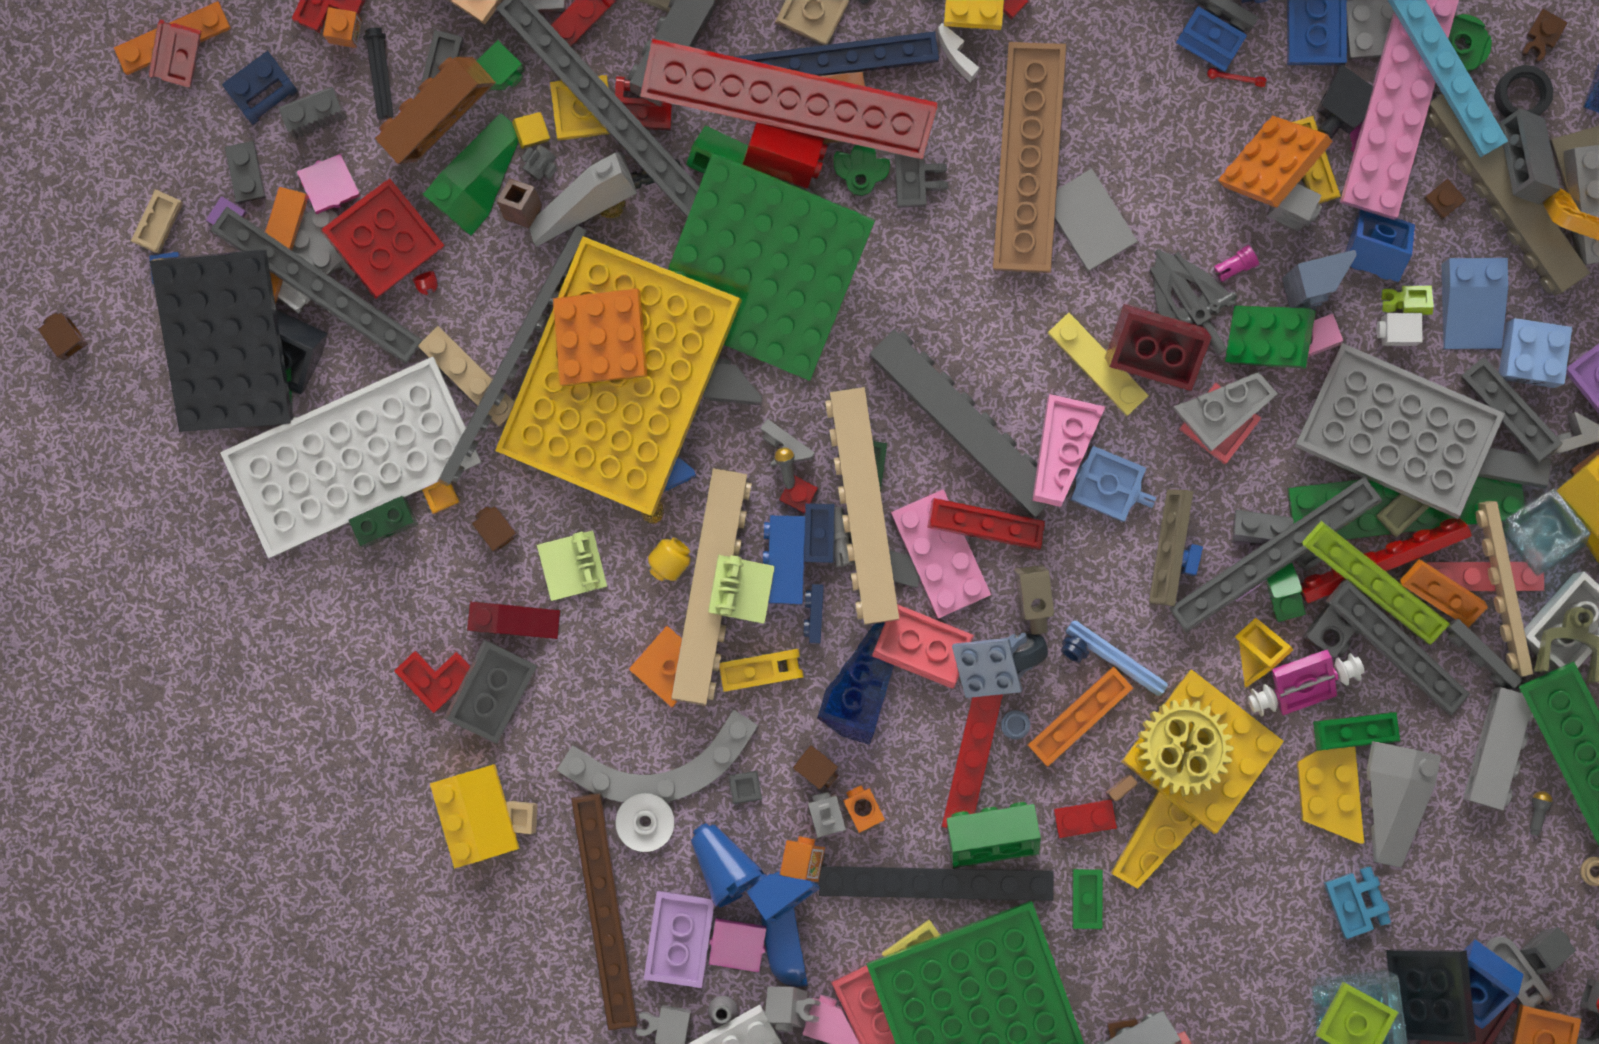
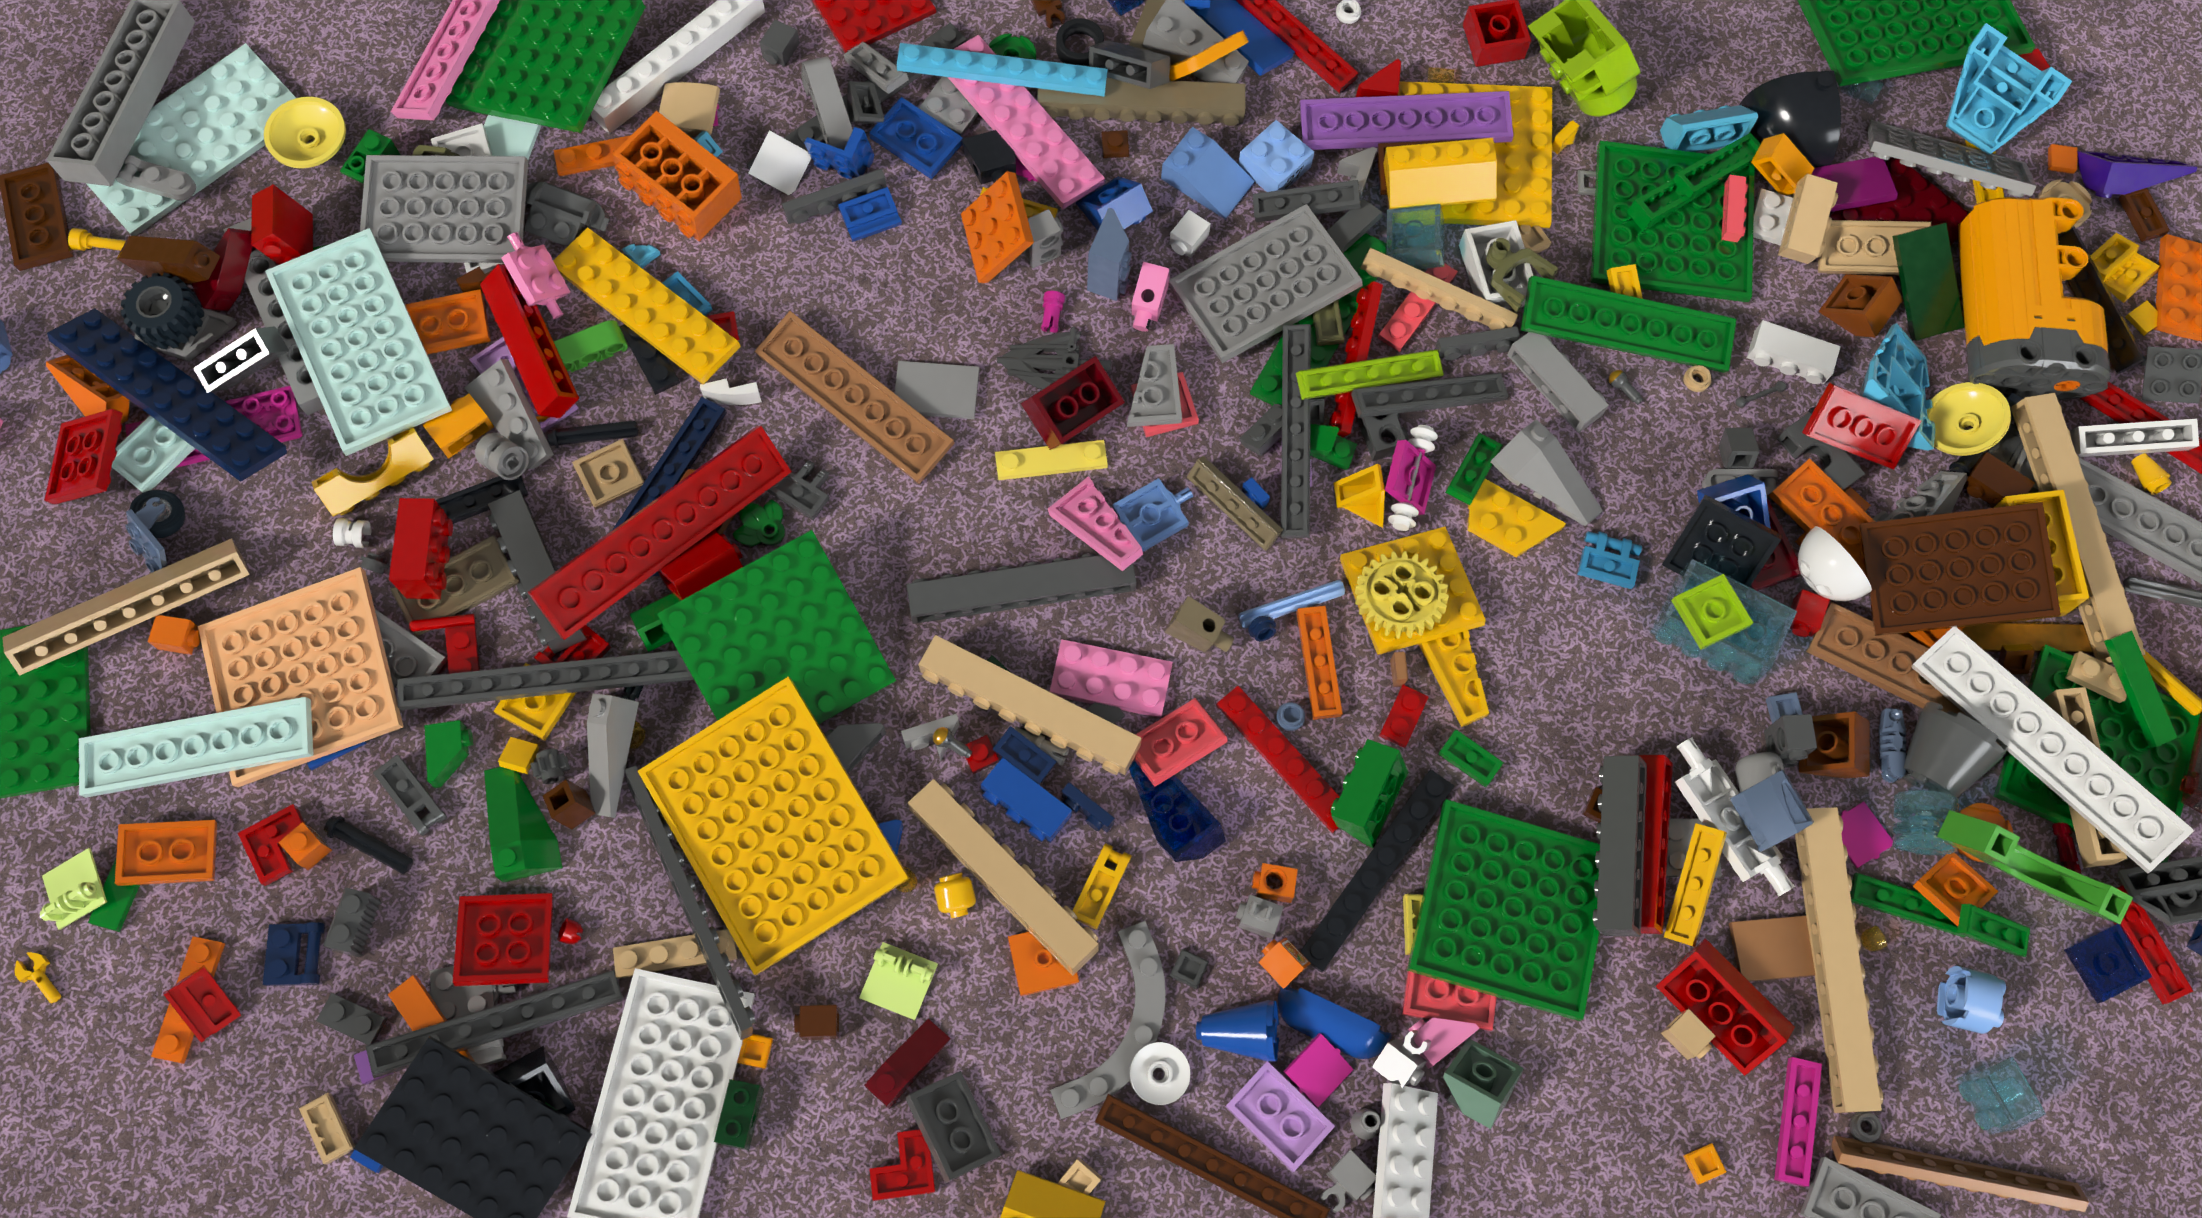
camera: 60 degrees left, 15 degrees down
piece [297,154,360,214] -> none
dark orange brick [375,57,496,164] -> none
orange plate [553,288,647,386] -> none
yellowish green hinge [708,555,775,624] -> none
blue slope [746,874,820,923] -> none
reddish brown brick [793,745,839,790] -> none
red tile [927,498,1045,550] -> none
sand blue plate [952,633,1048,698] -> none
red hinge [1207,68,1267,87] -> none
green plate [1225,306,1316,368] -> none
lime plate [1381,286,1434,315] -> none
orange plate [1400,559,1488,628] -> none

